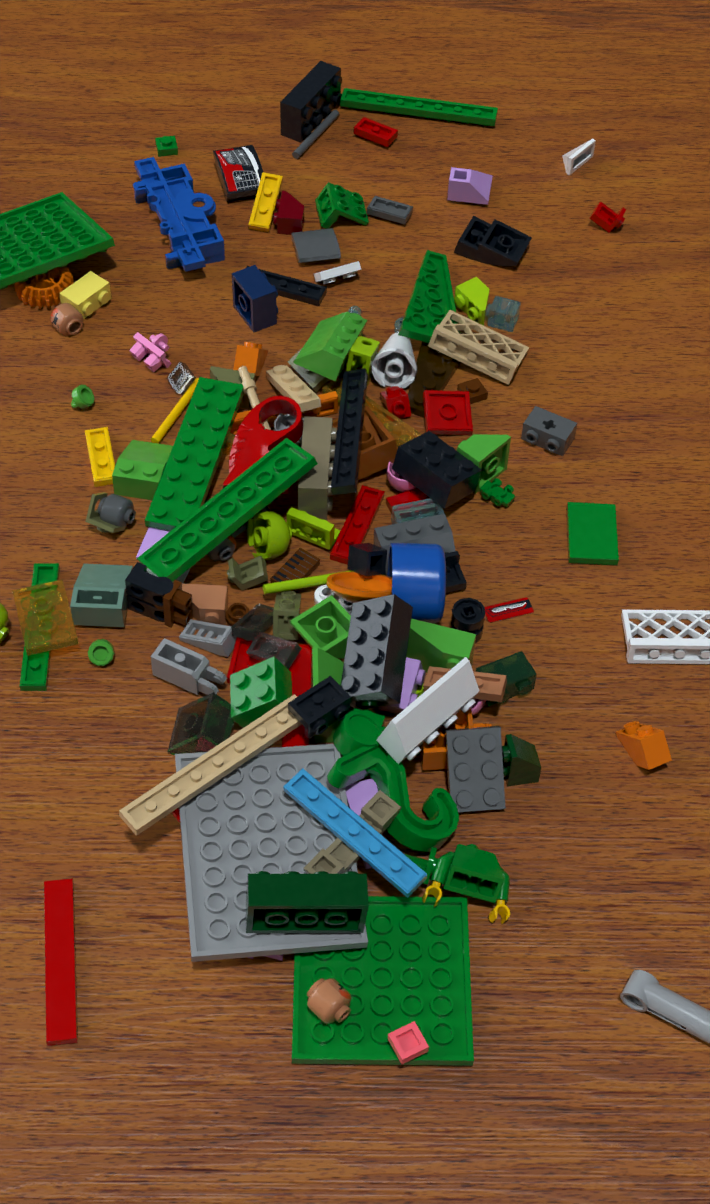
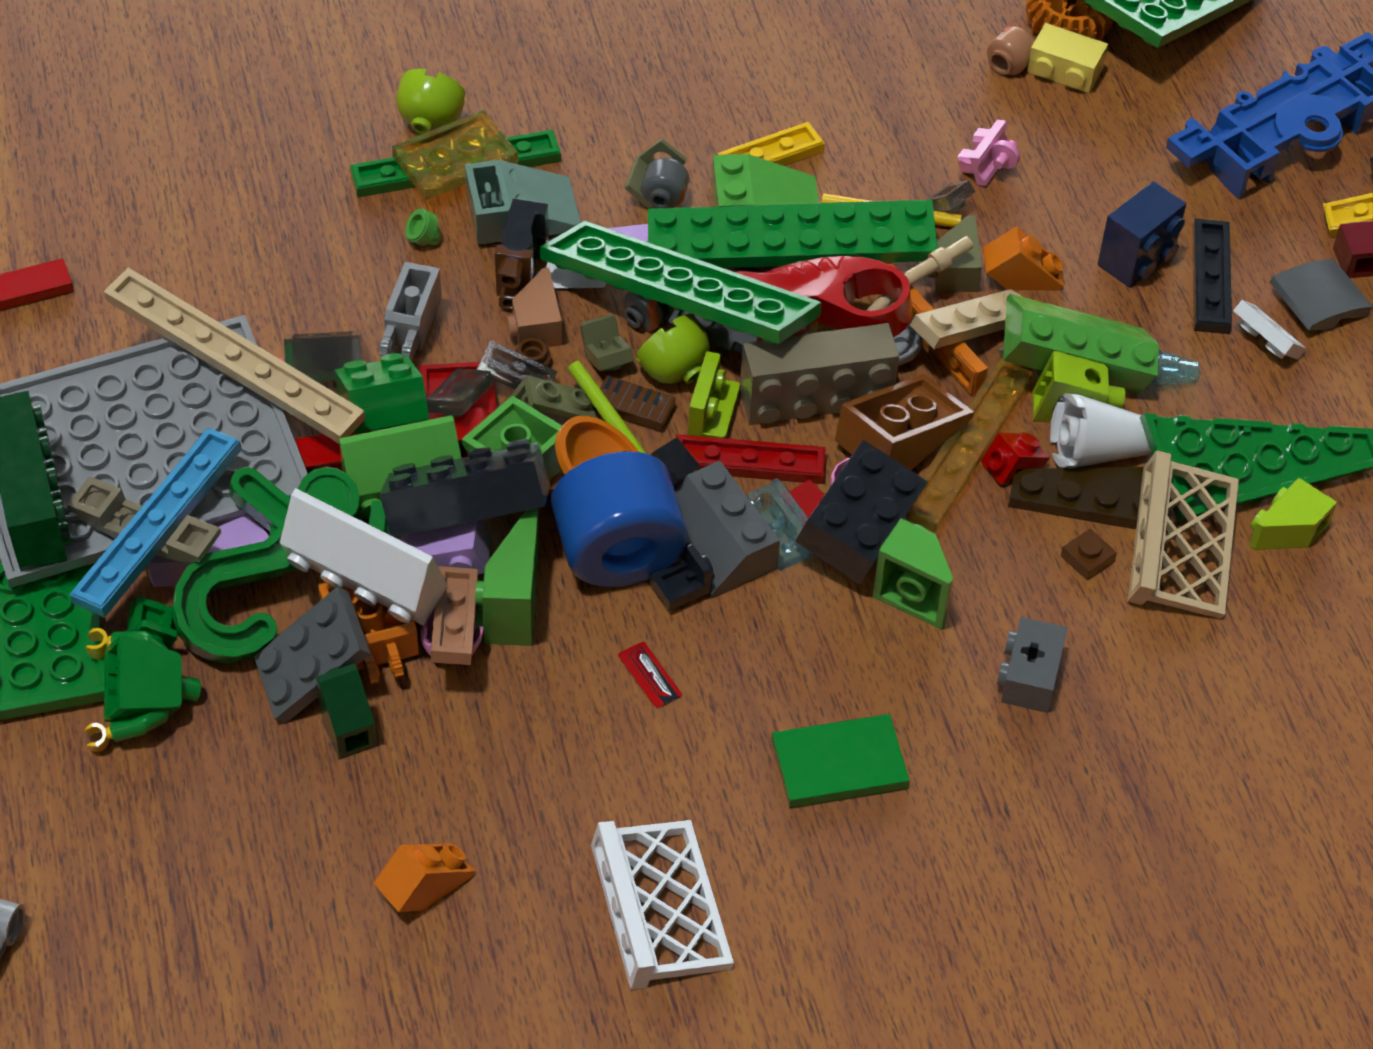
camera: 75 degrees right, 0 degrees up
bright green tile [71,385,94,409] -> none
light grey slope [179,619,237,657] -> none
black bracket [288,676,351,739] -> none
black plate [331,368,368,495] -> none
red tile [423,390,473,435] -> none
black wheel [450,598,485,643] -> none
clear green brick [476,651,537,706] -> none
green piece [479,478,515,507] -> none
clear light blue brick [485,296,521,332] -> none

